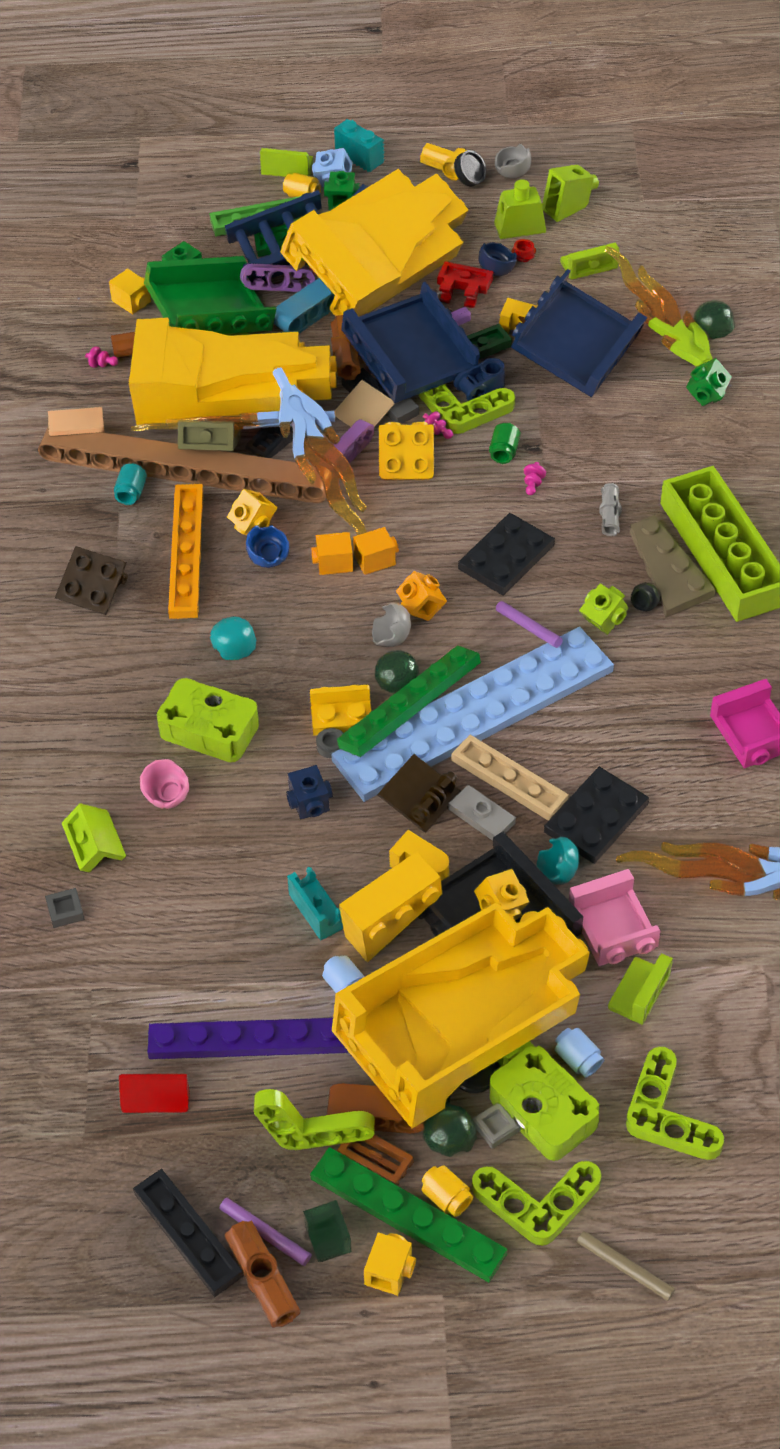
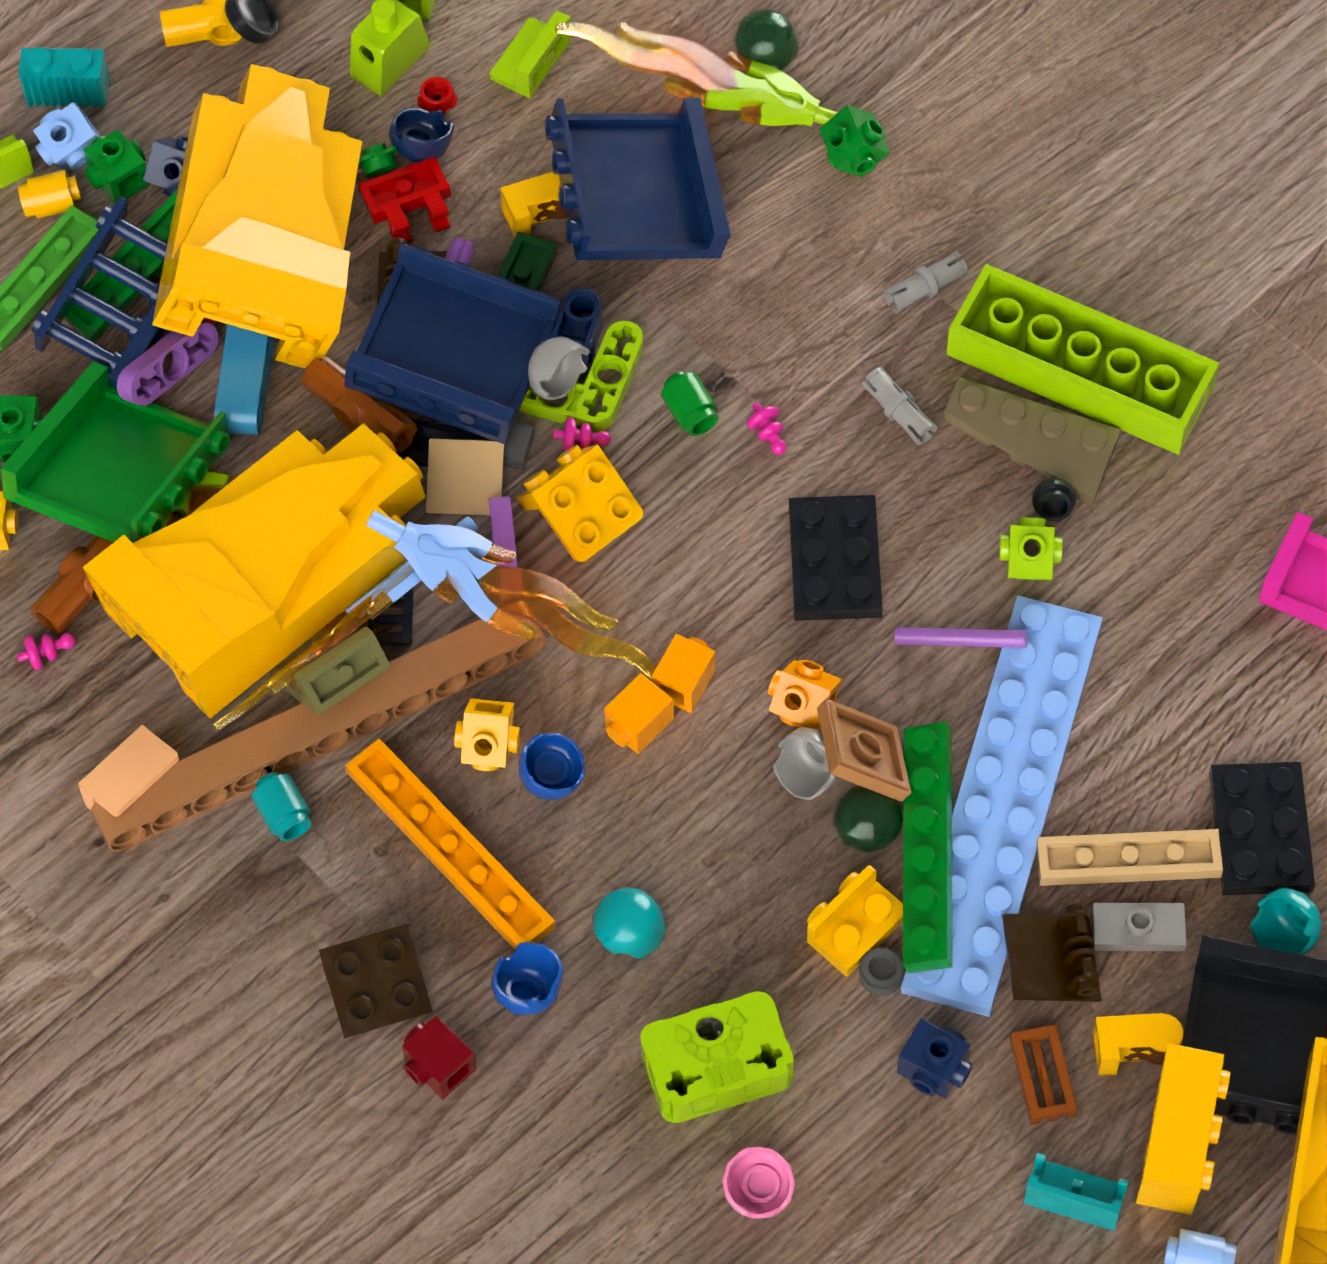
camera: 40 degrees left, 10 degrees up
yellow brick [474,869,529,920] -> none
none -> green plate [358,143,398,177]
none -> dark red brick [402,1016,477,1100]
none -> blue hair [491,942,563,1015]
none -> light grey hair [528,336,590,400]
none -> medium nougat plate [817,699,911,802]
none -> light grey pin [883,251,968,314]
none -> dark orange tile [1009,1024,1078,1125]

